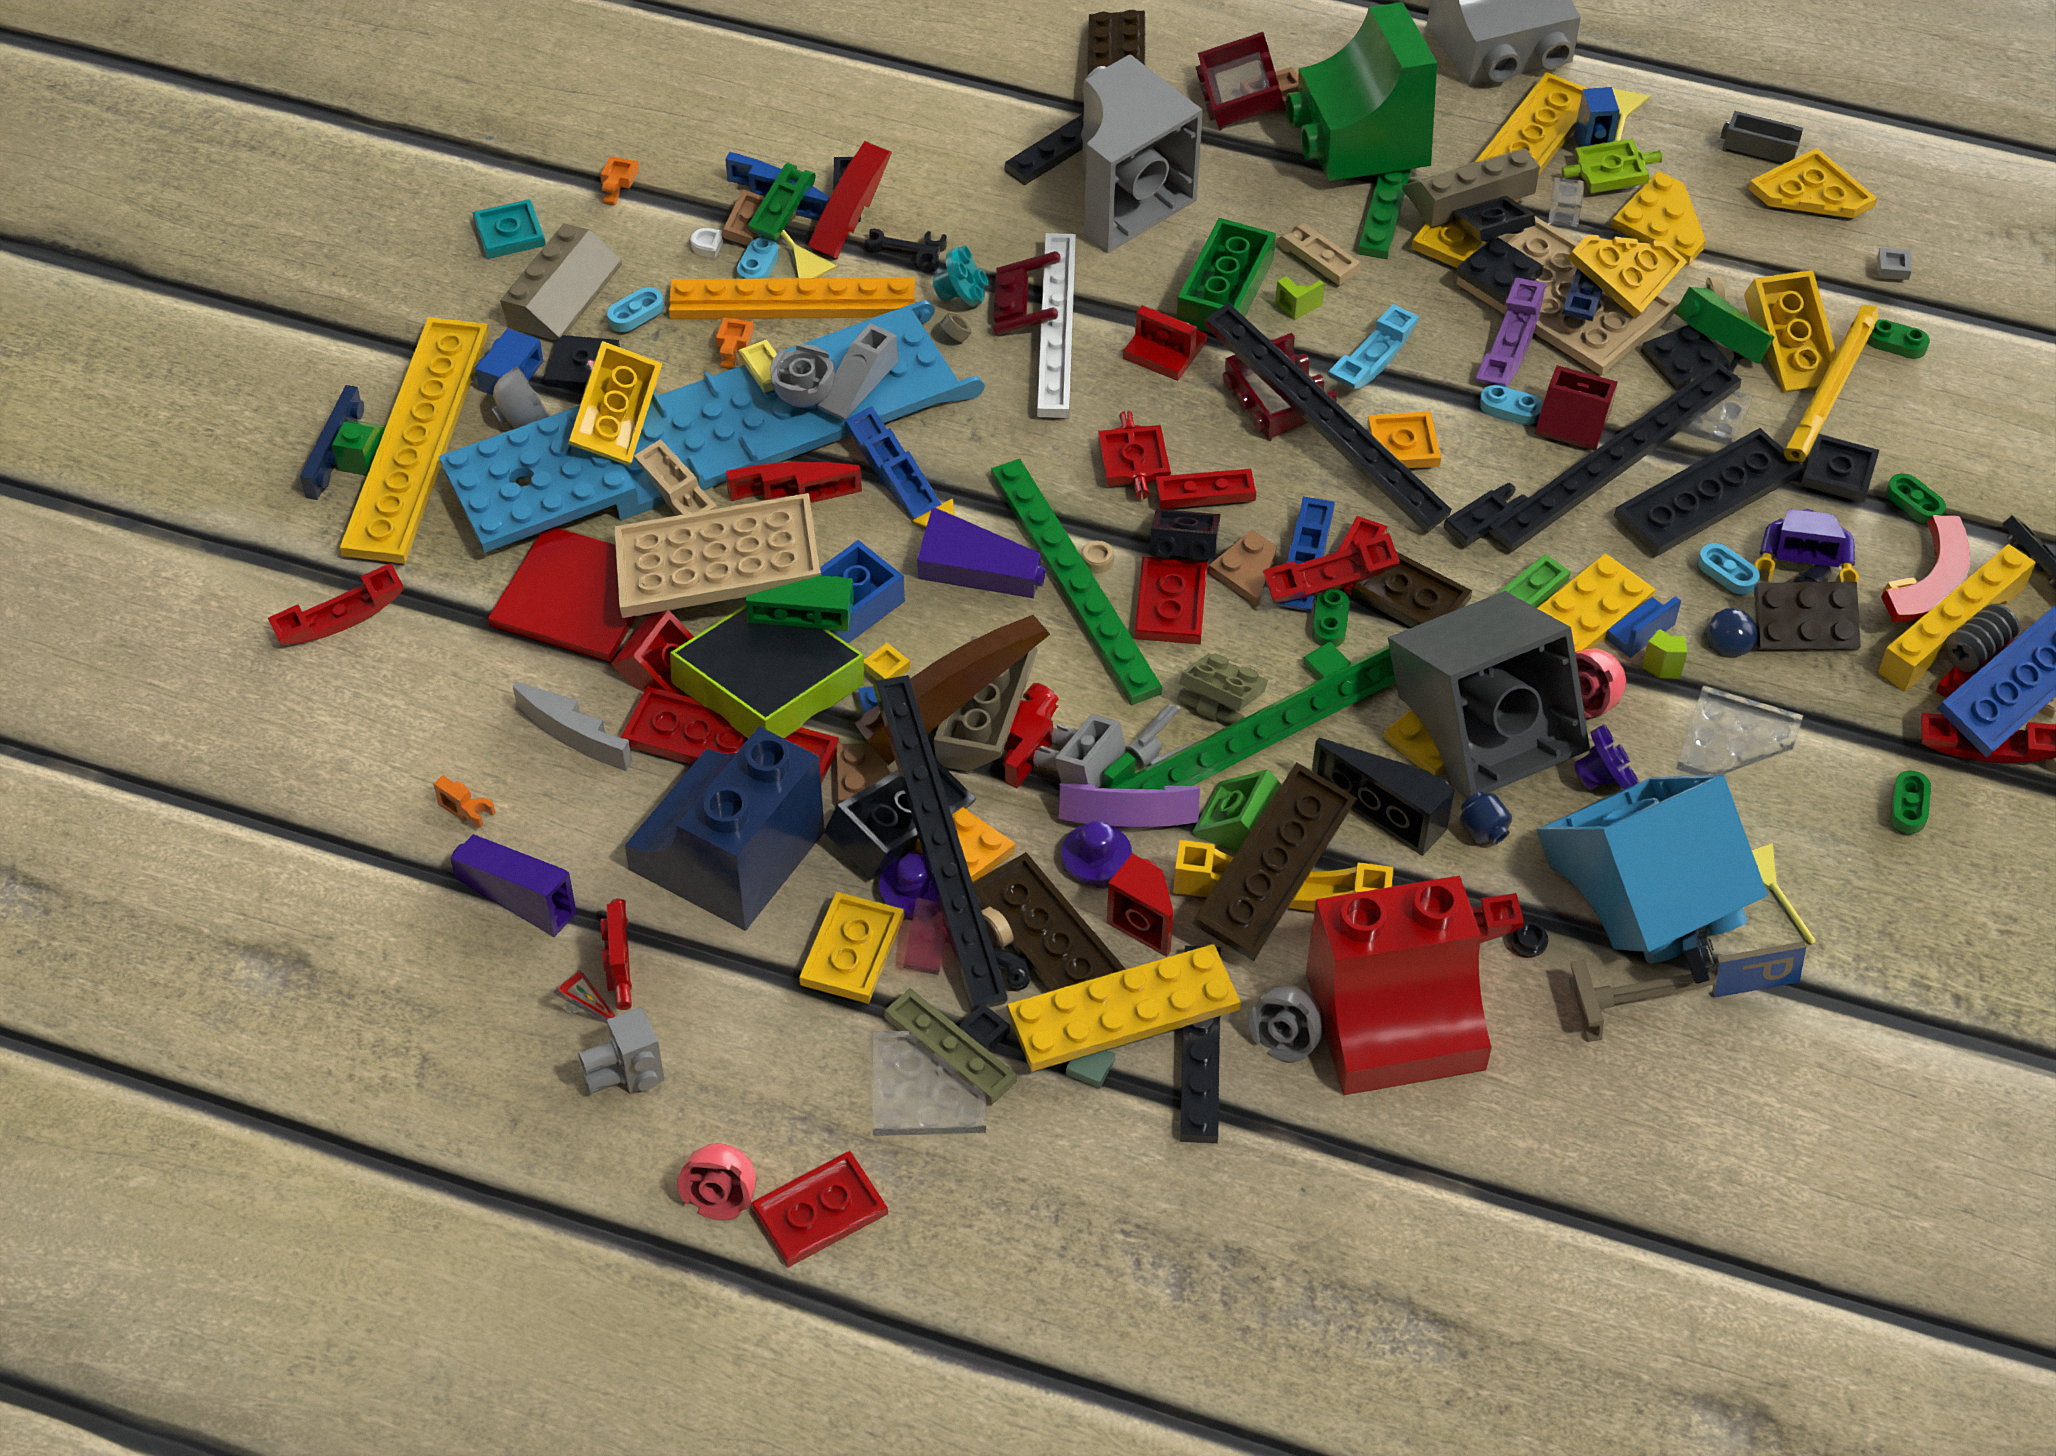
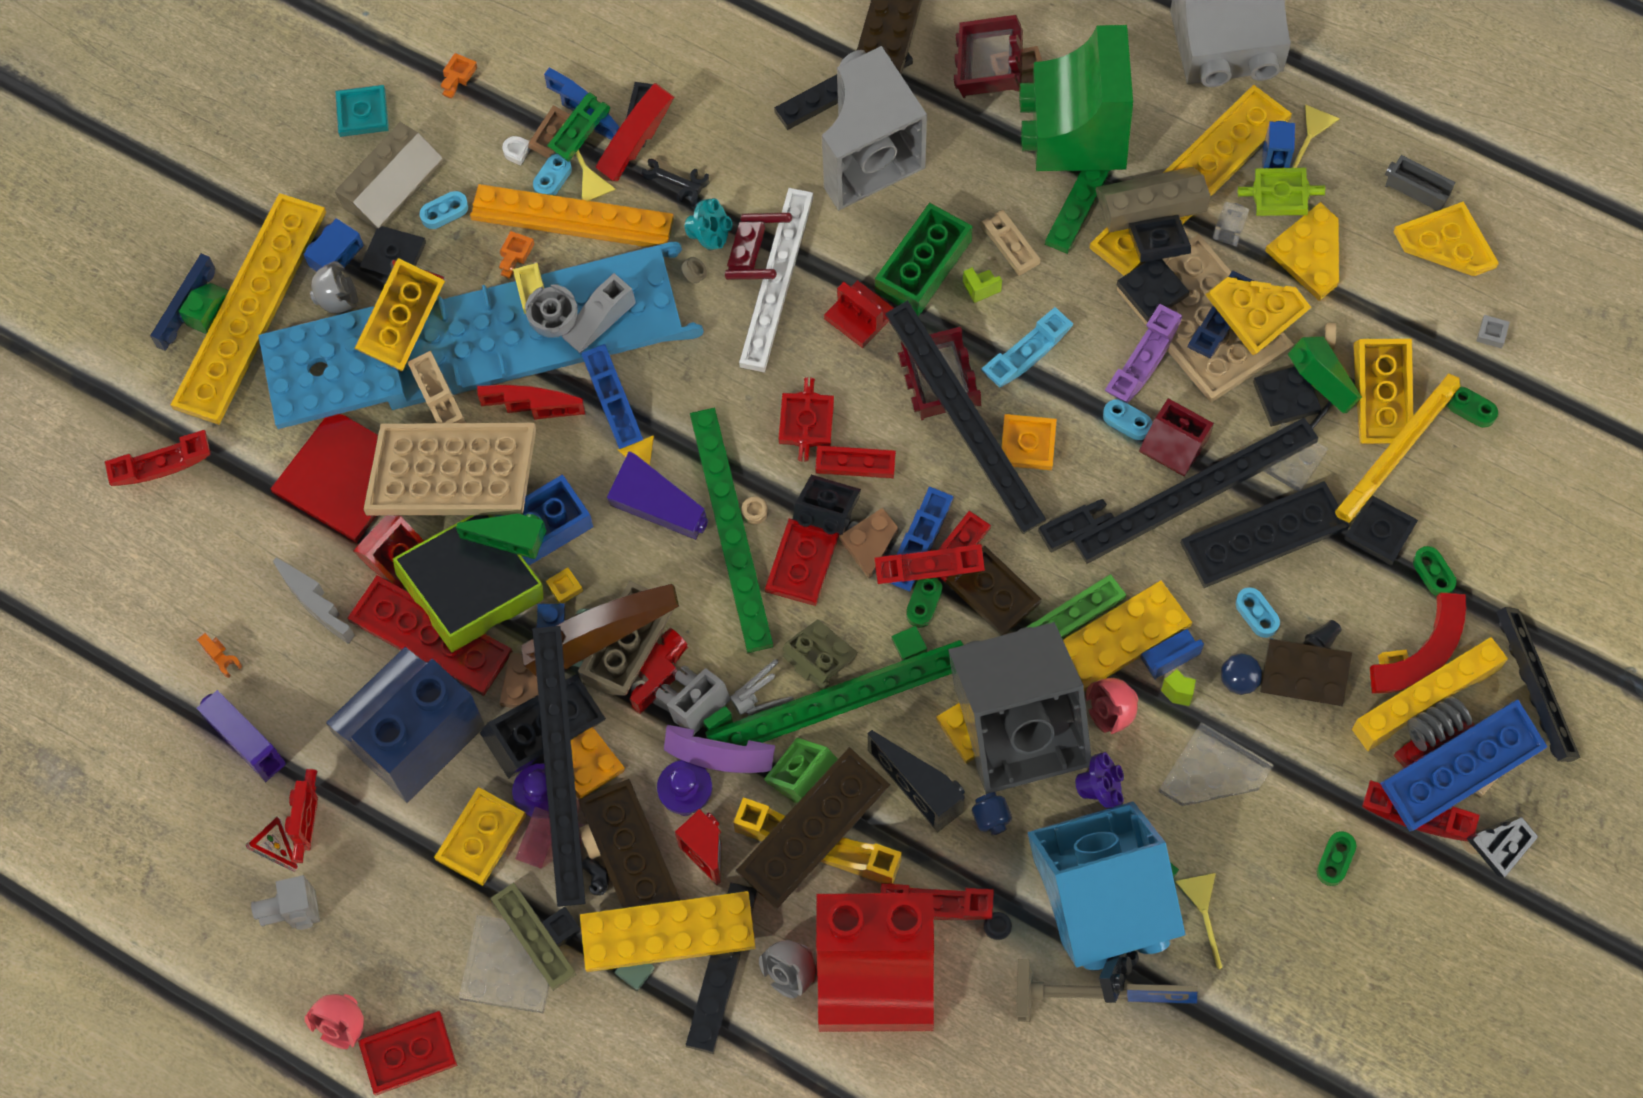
camera: 15 degrees right, 15 degrees up
dark purple torso [1755,509,1859,582] -> none

